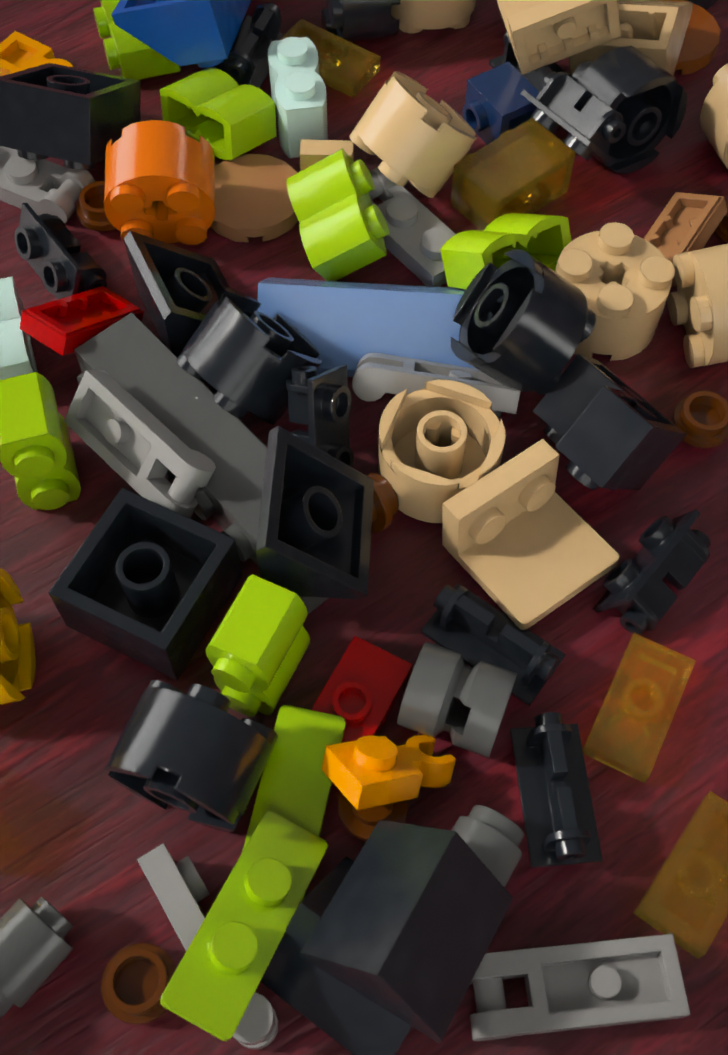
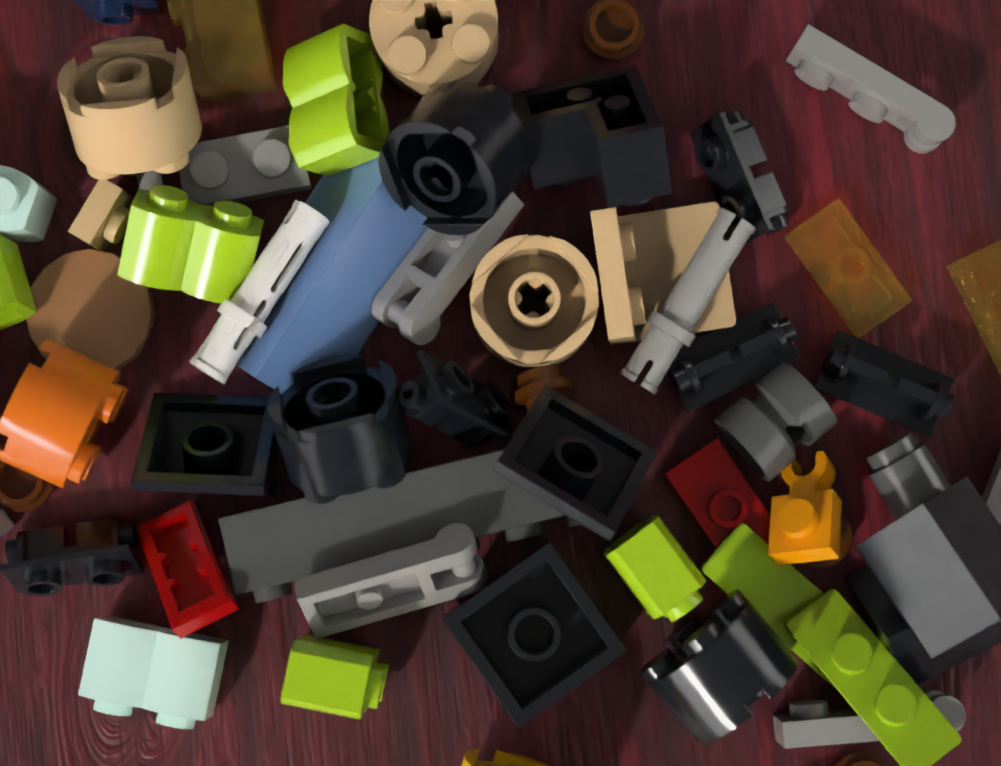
camera: 60 degrees left, 25 degrees up
none -> white pin [189,200,330,385]
none -> light grey pin [620,207,756,394]

